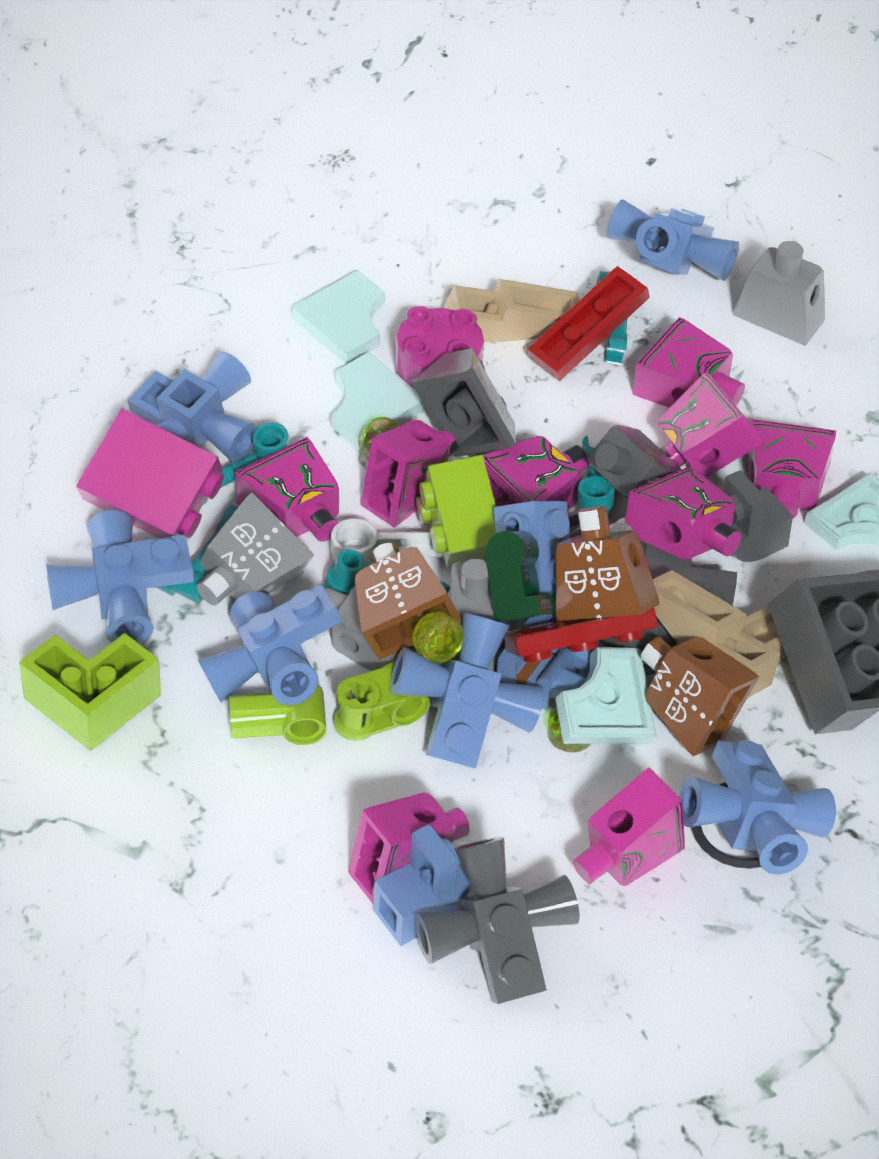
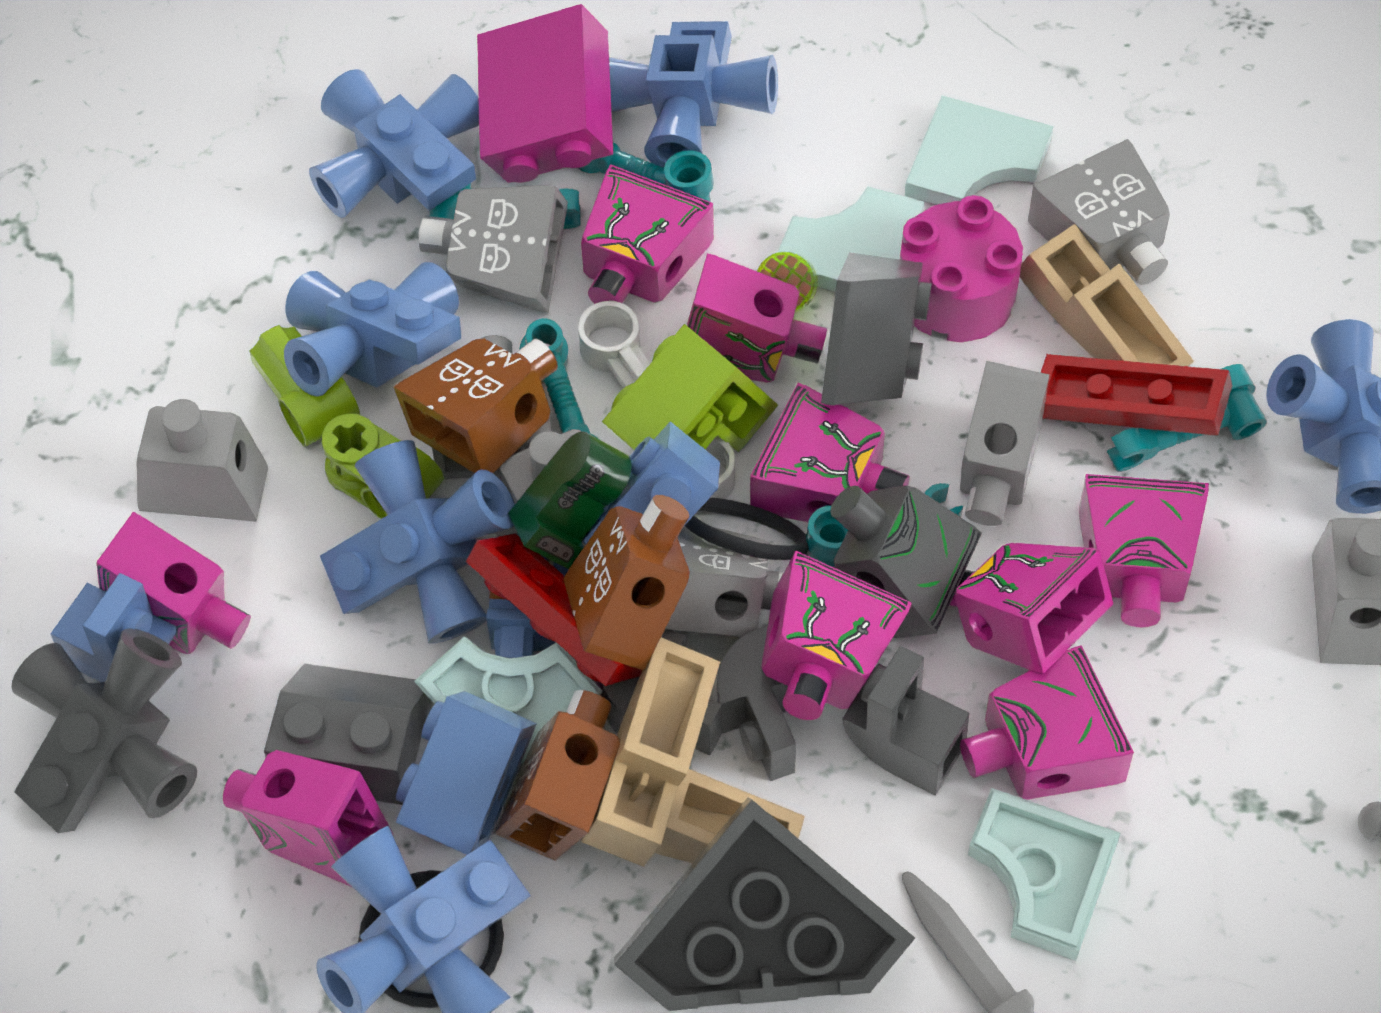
camera: 65 degrees right, 10 degrees up
lime brick [19,633,161,751] -> none
clear neon green tile [412,611,464,663] -> none
none -> light grey torso [136,399,268,522]
none -> dark grey slope [264,663,430,805]
none -> medium blue brick [396,691,537,855]
none -> light grey torso [960,361,1049,526]
none -> light grey torso [1028,139,1170,285]

